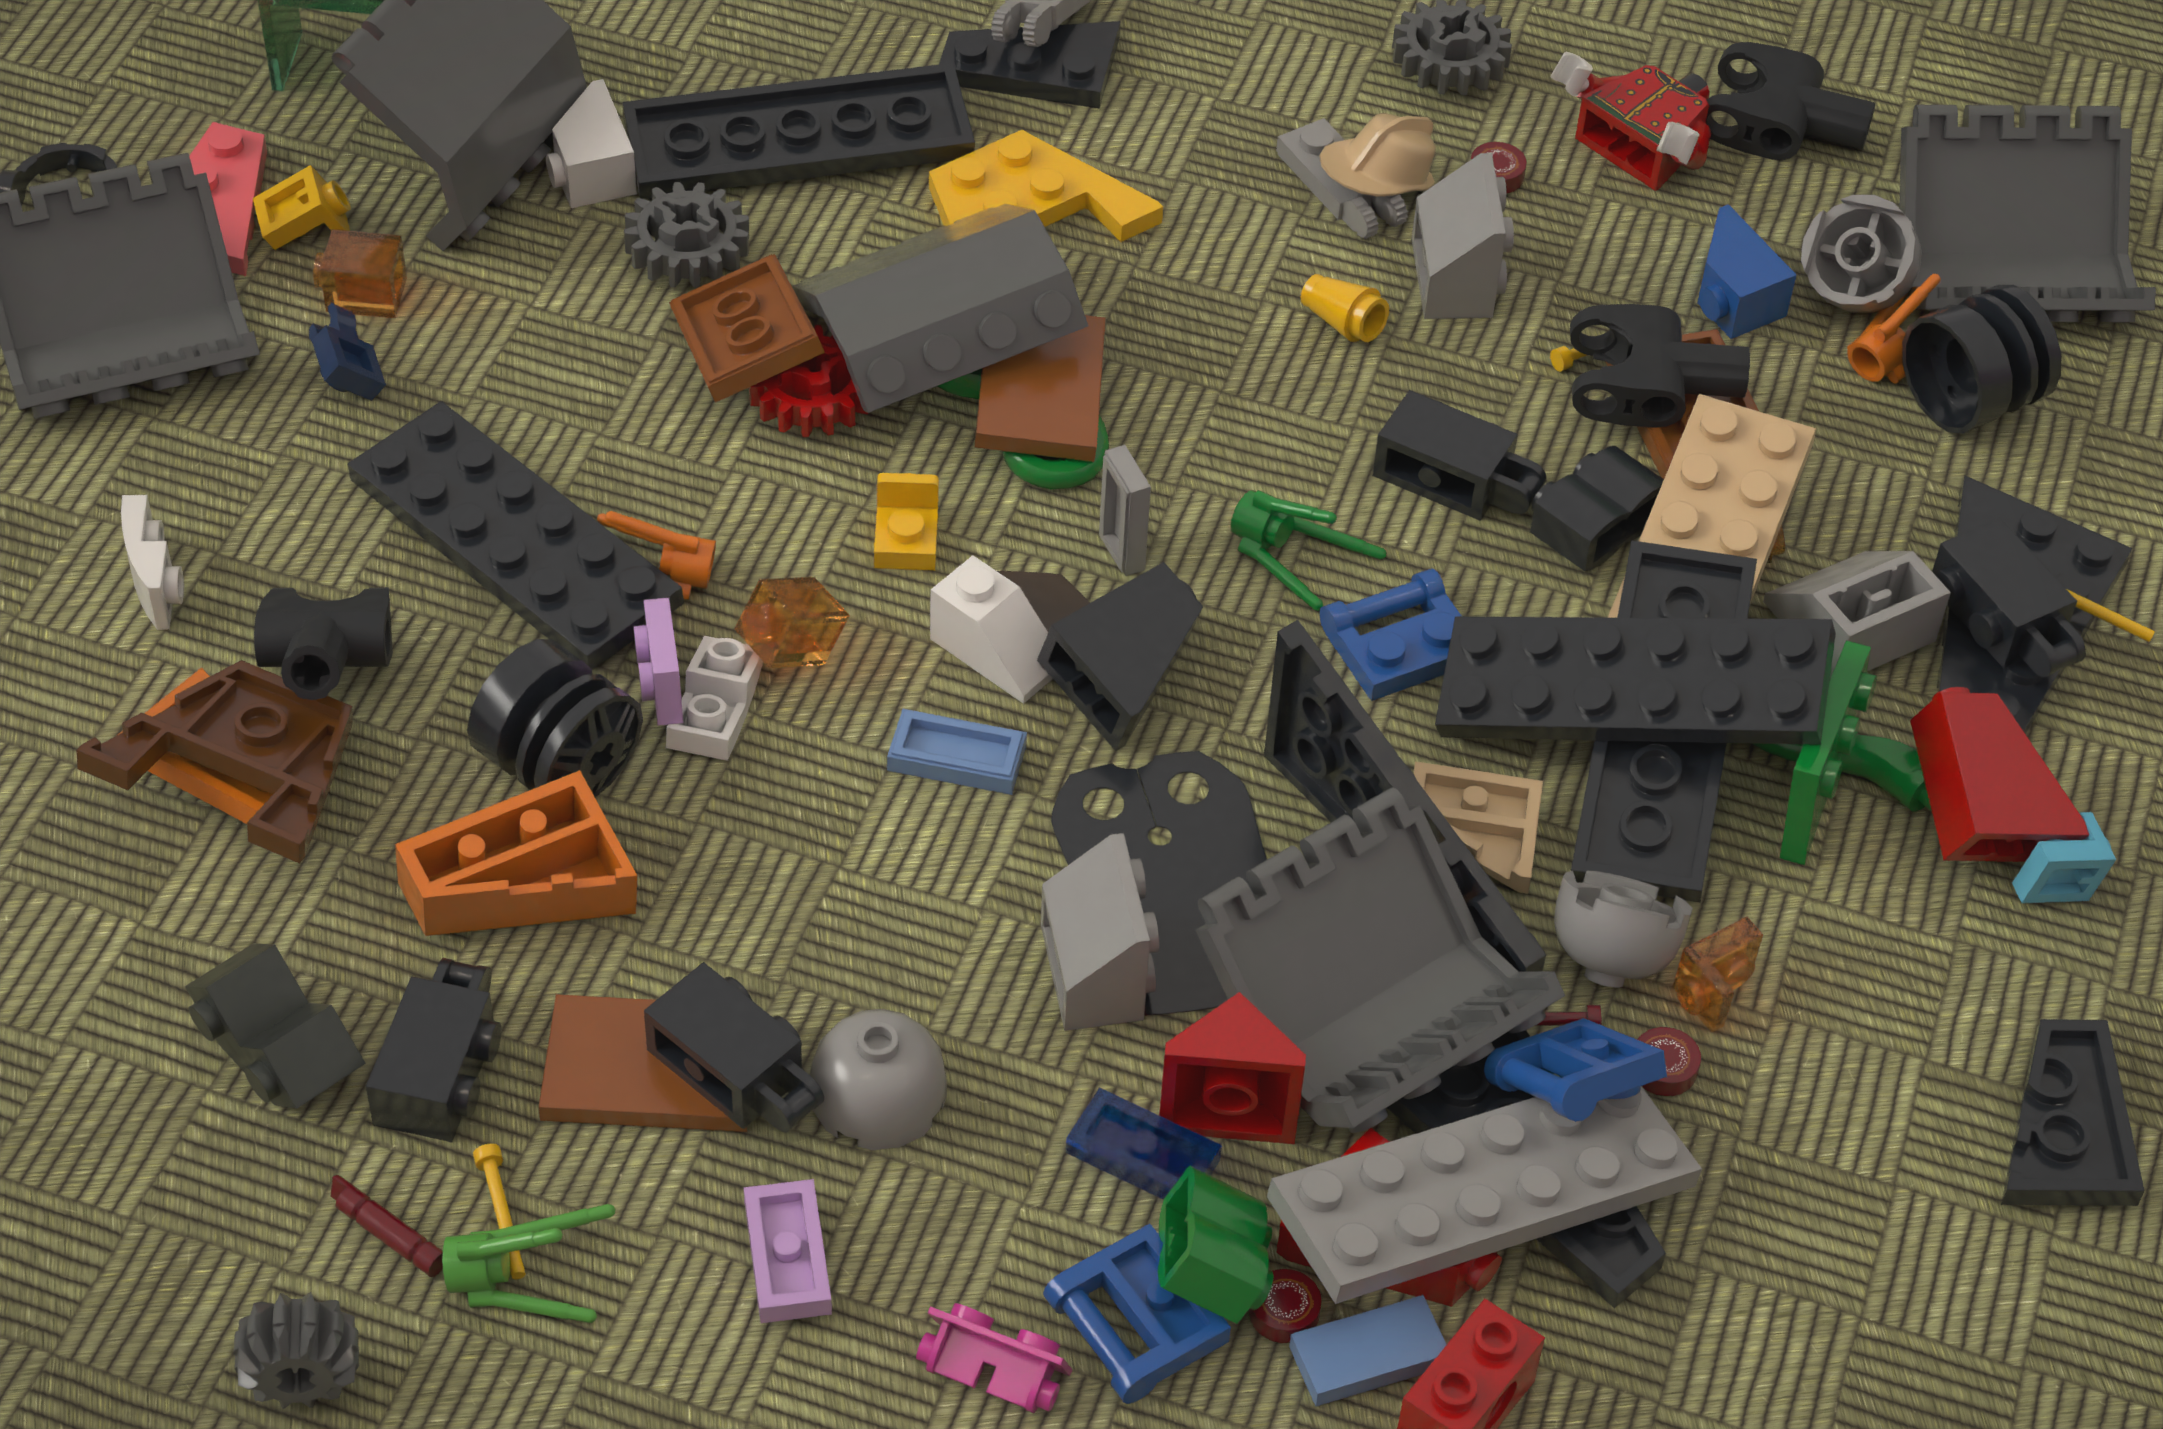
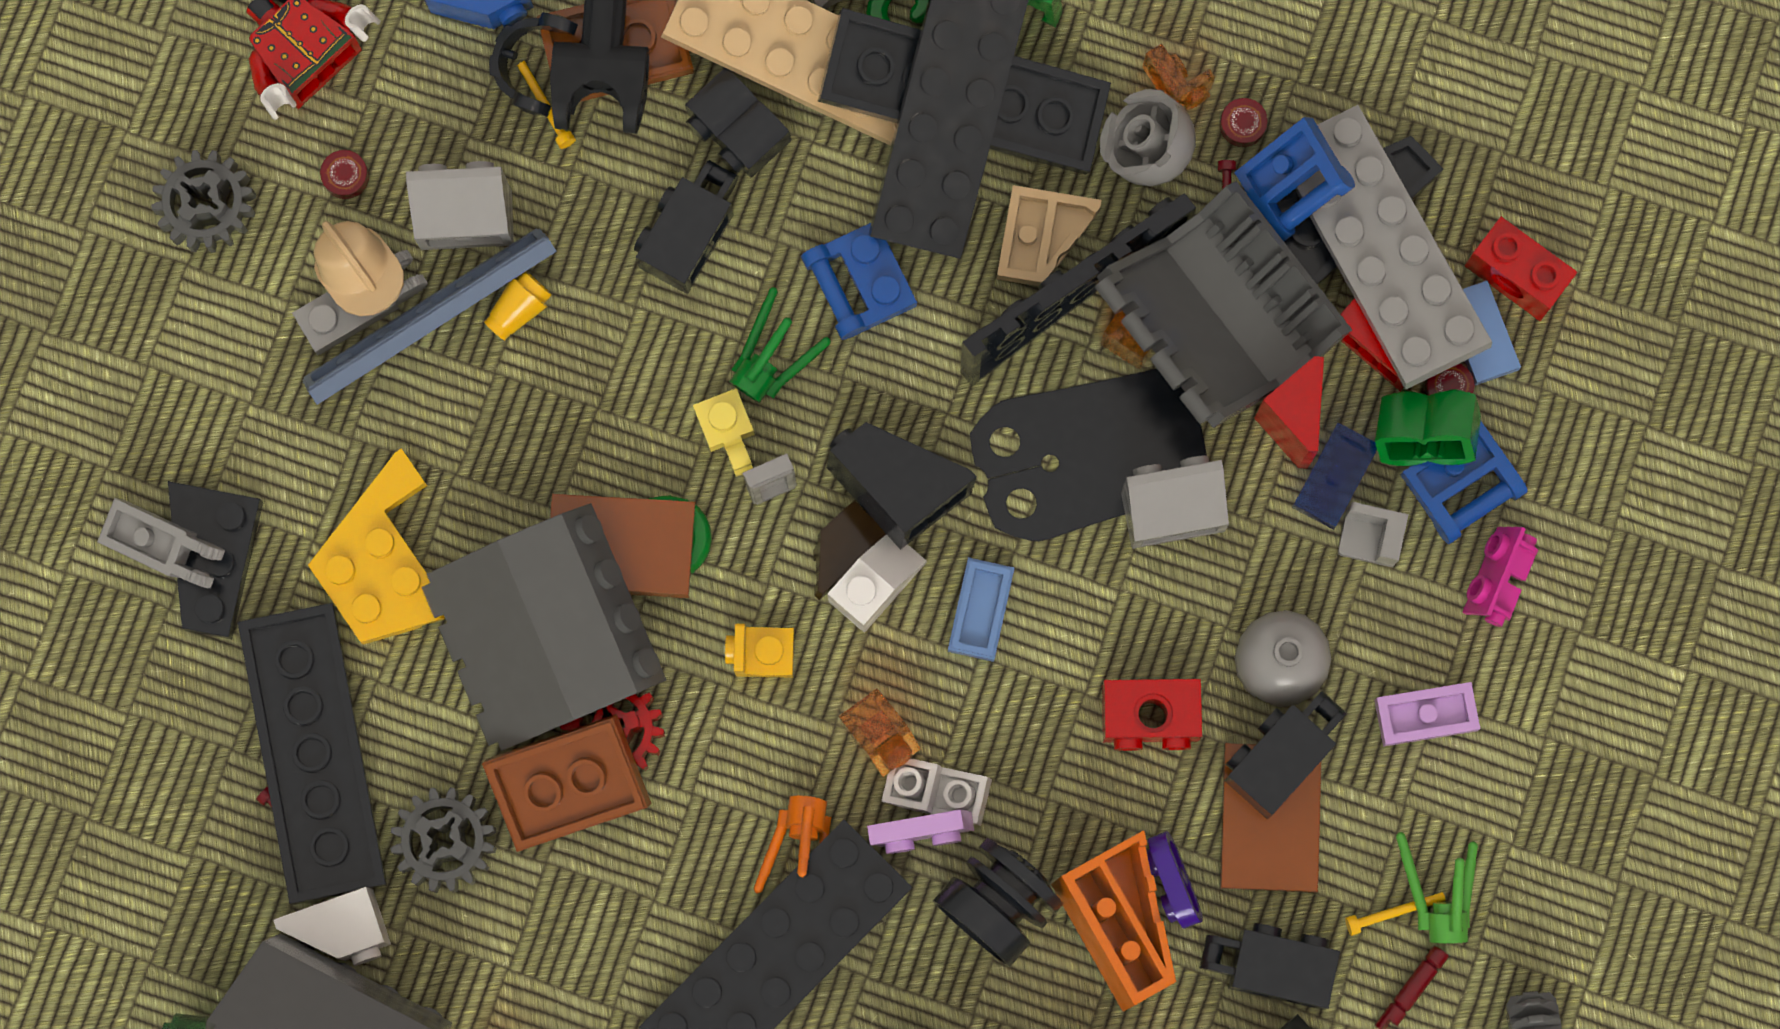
camera: 85 degrees left, 30 degrees up
none -> sand blue tile [302,228,557,405]
none -> black piece [489,12,578,117]
none -> light yellow plate [693,388,755,477]
none -> red brick [1102,679,1202,751]
none -> dark purple plate [1146,831,1203,929]
none -> light grey panel [1338,502,1409,568]

